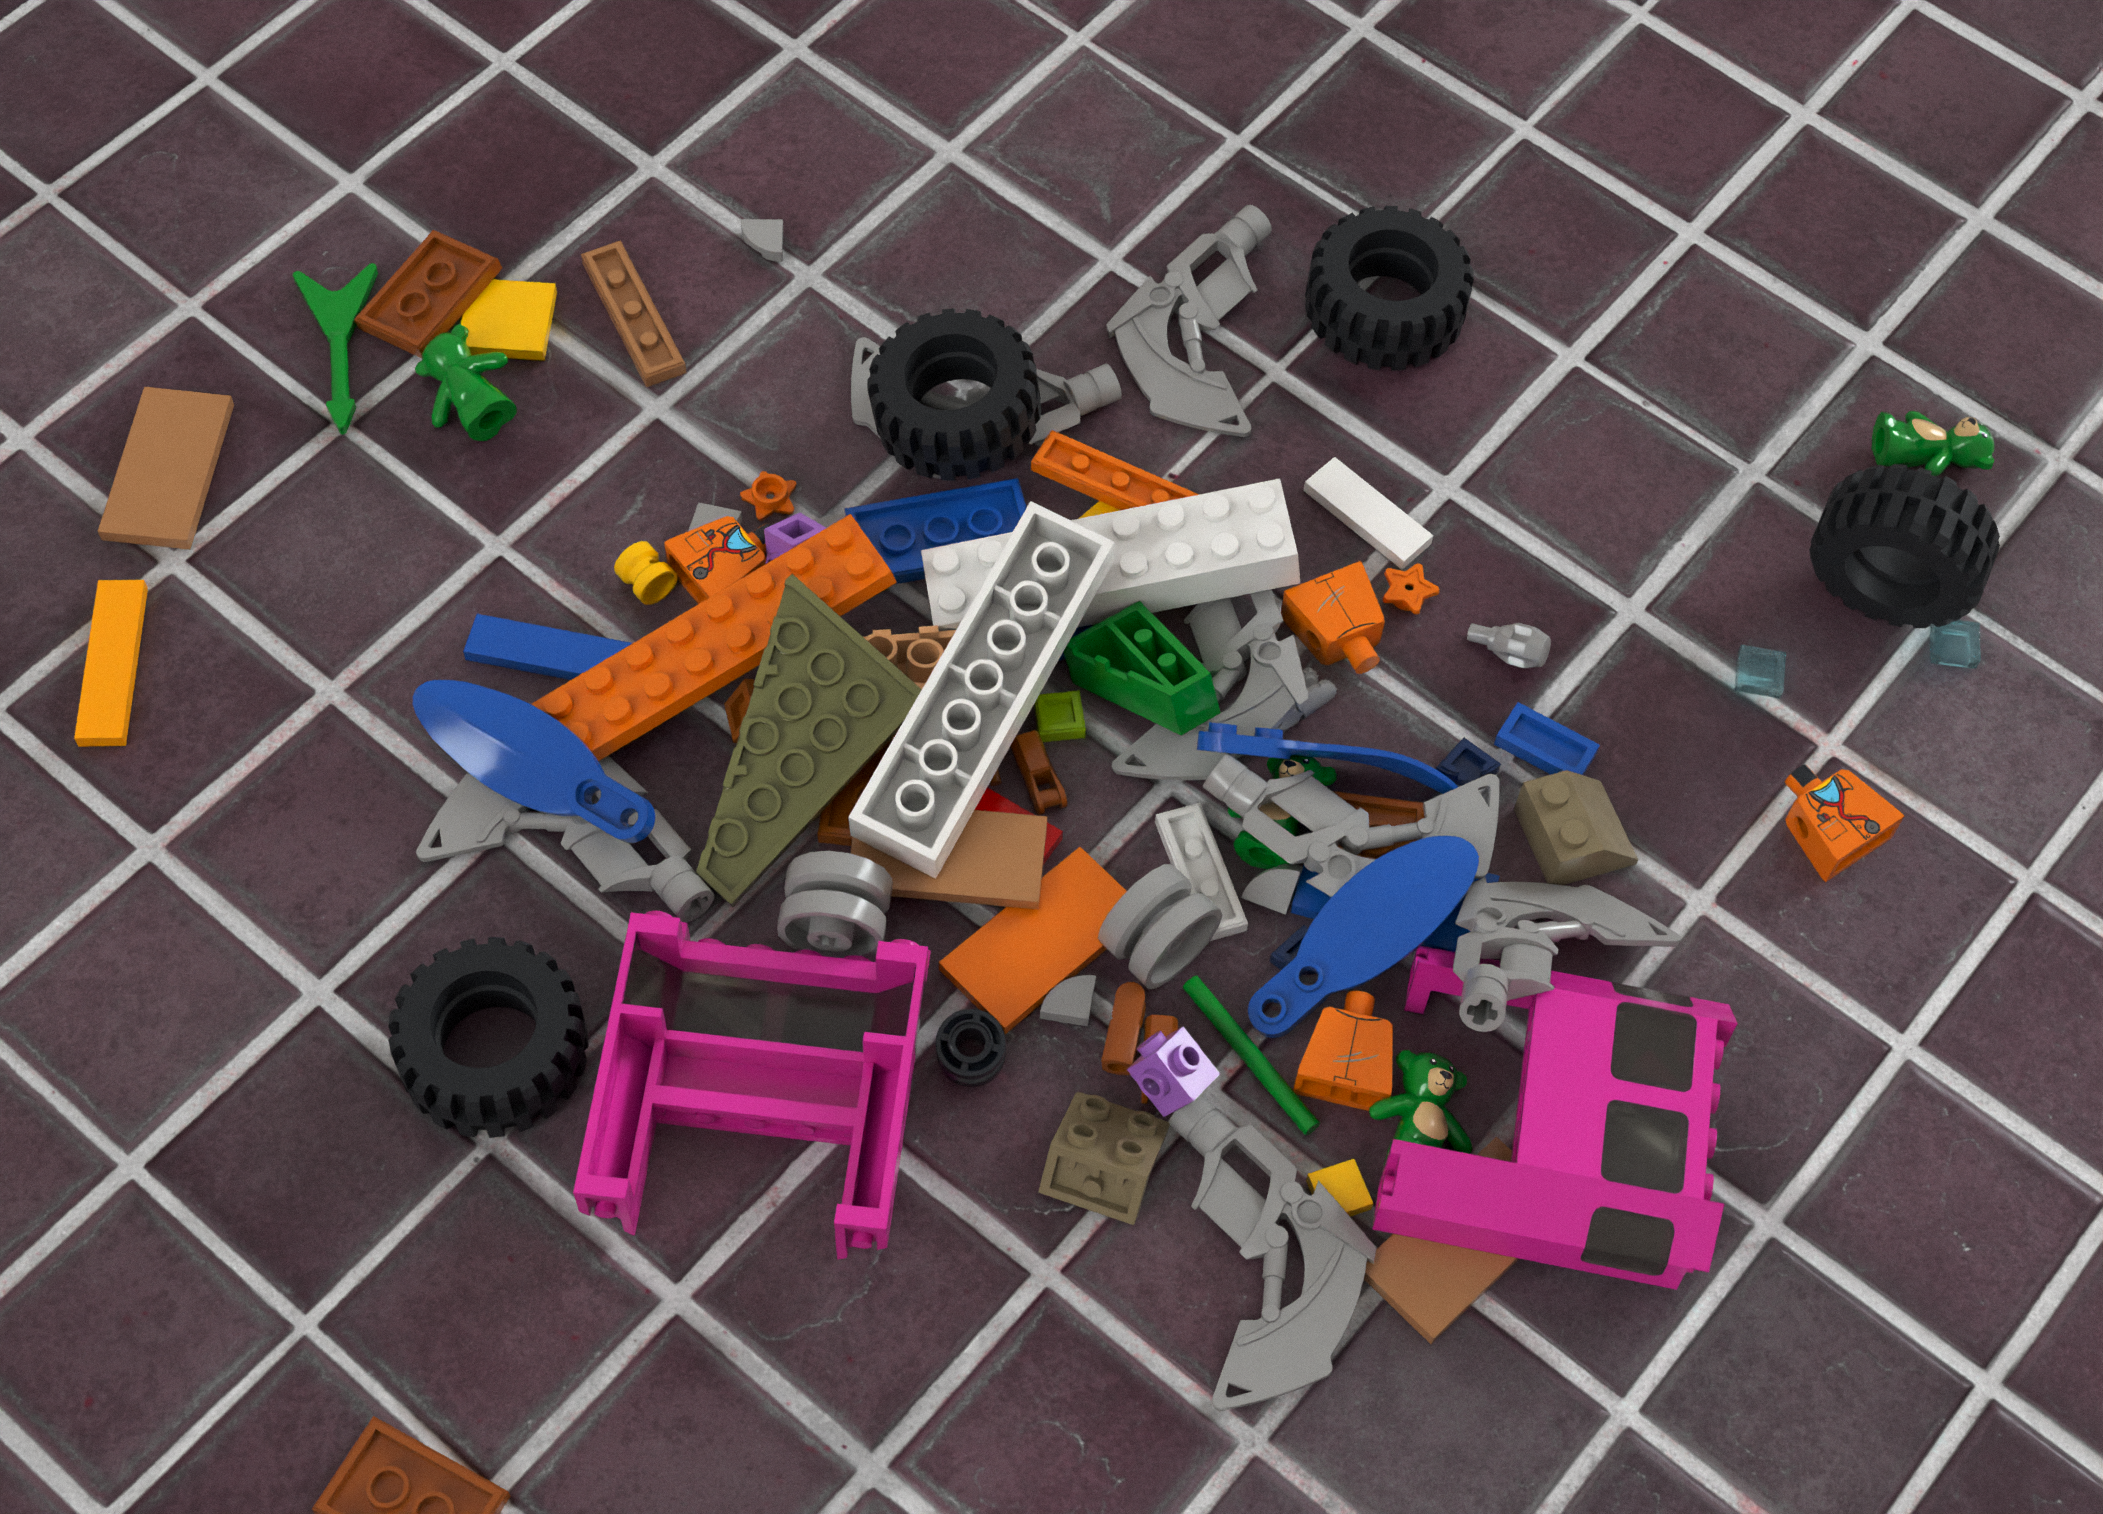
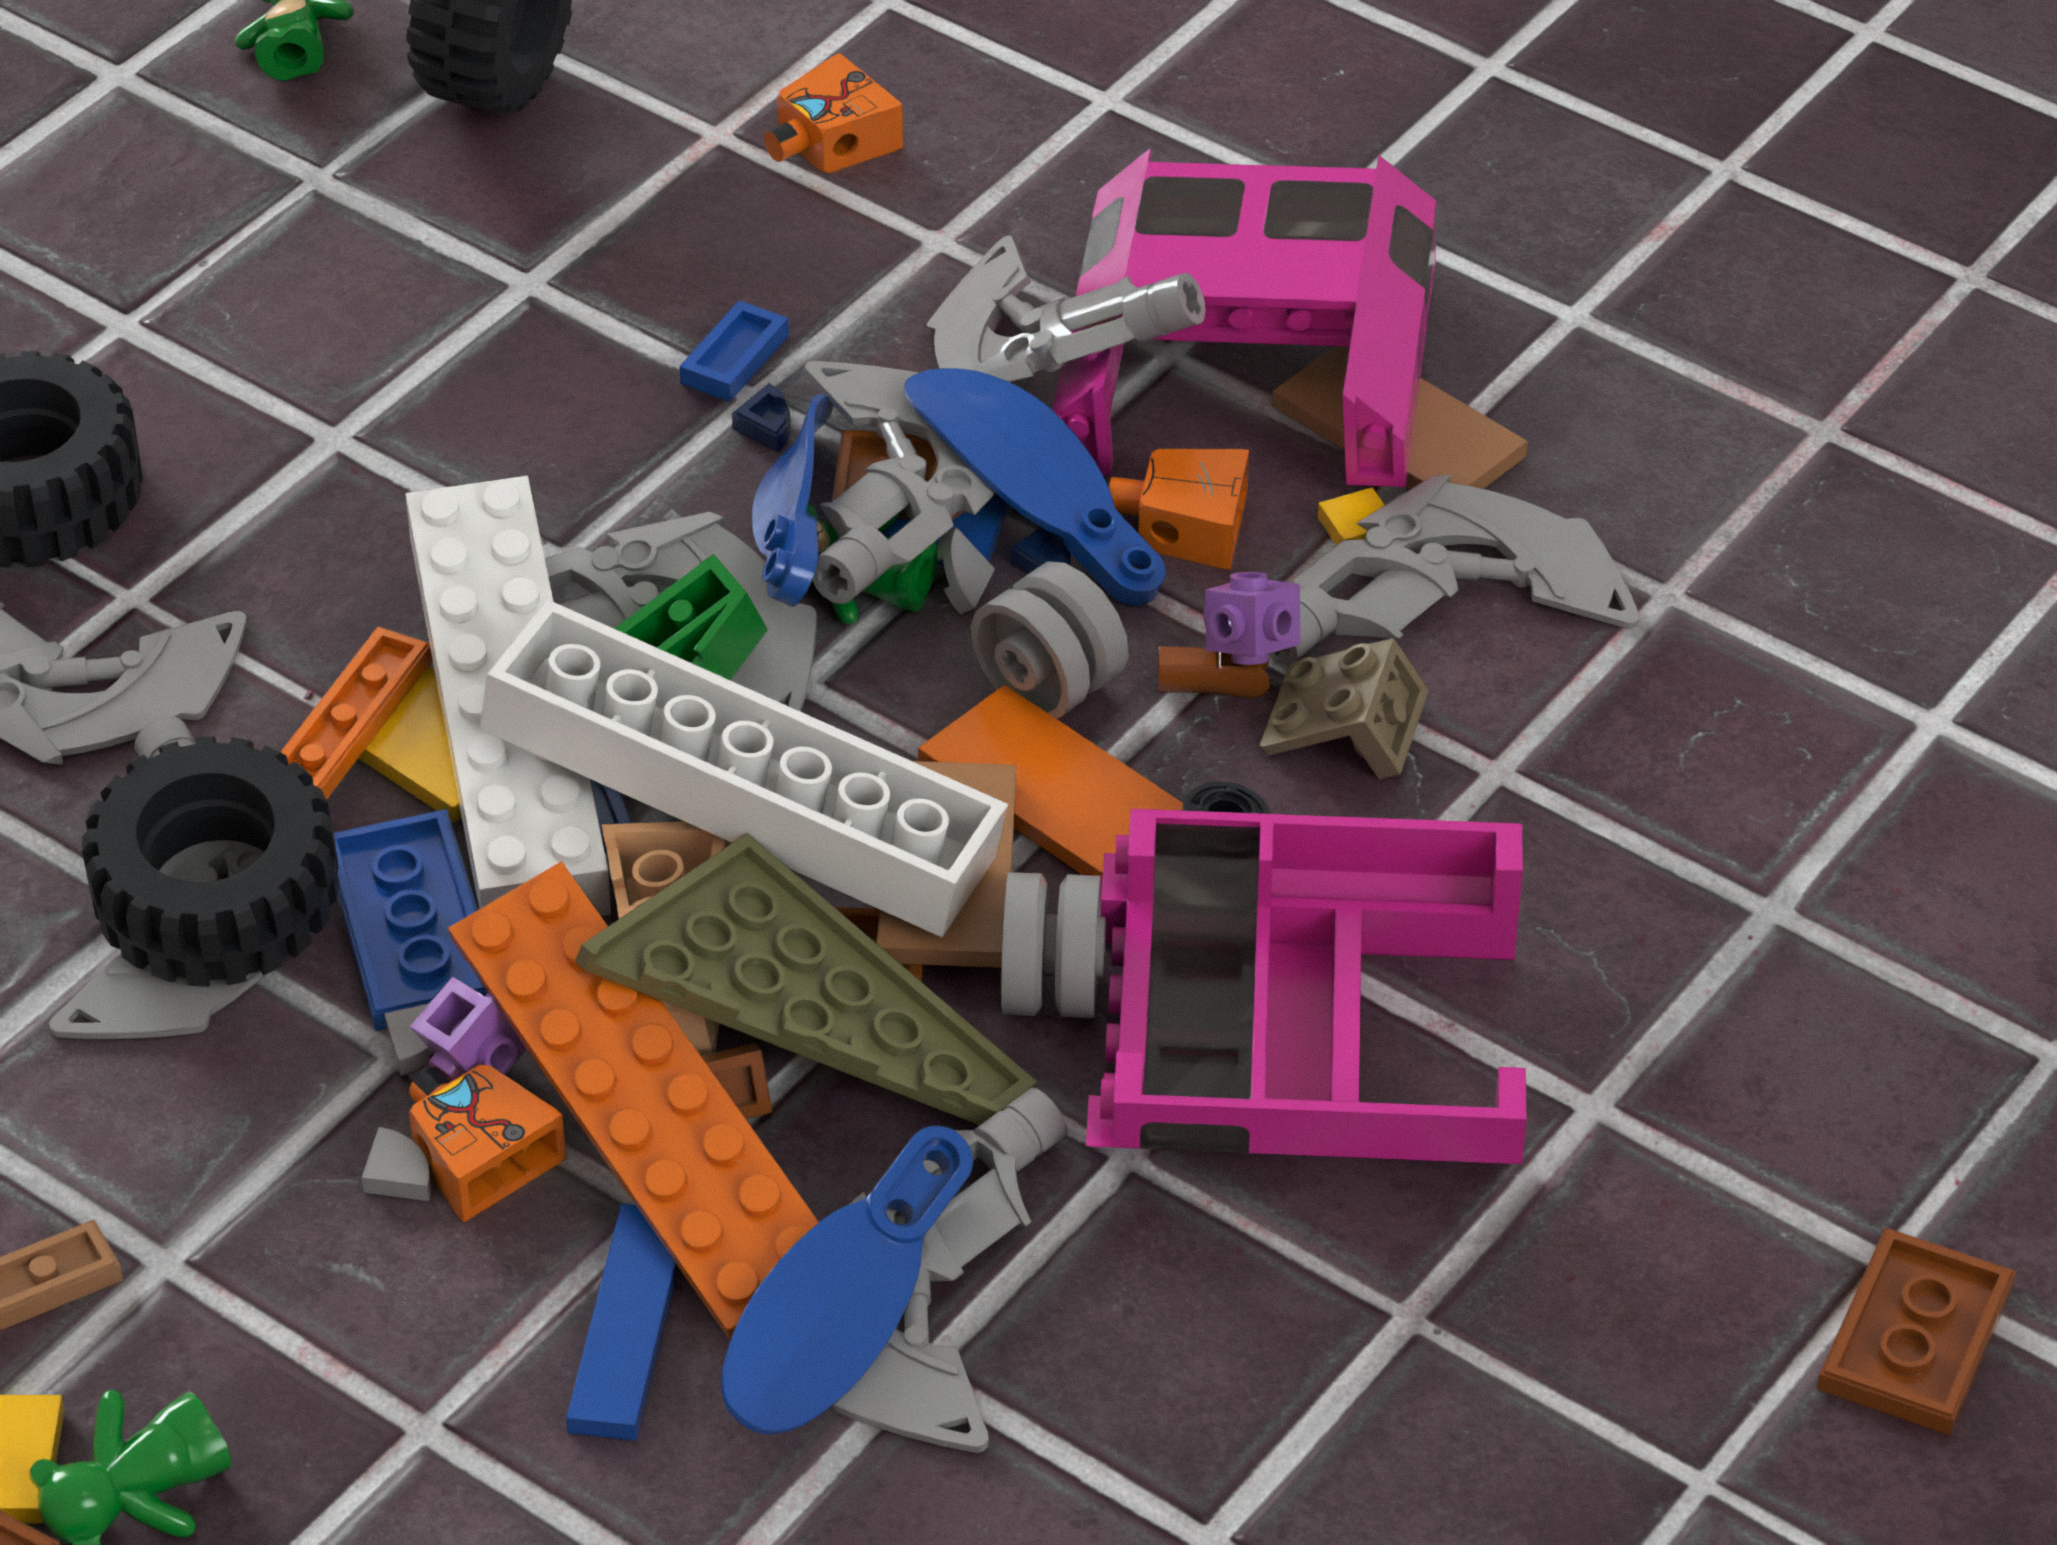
camera: 90 degrees left, 15 degrees down
black tyre [388,937,589,1138] -> none
yellow wheel [614,541,678,605] -> none
orange plate [740,471,796,521] -> none
light grey tile [1040,975,1096,1027] -> none
dark orange bar [1101,982,1146,1076] -> none
white tile [1155,803,1248,941] -> none
green bar [1183,975,1320,1136] -> none
orange torso [1281,561,1385,674] -> none
white tile [1303,457,1434,570] -> none
green piece [1369,1050,1473,1166] -> none
orange plate [1382,563,1439,615] -> none
light grey piece [1467,623,1551,669] -> none
dark tan slope [1514,770,1638,885] -> none
clear light blue tile [1734,645,1786,699] -> none
clear light blue tile [1930,620,1981,669] -> none

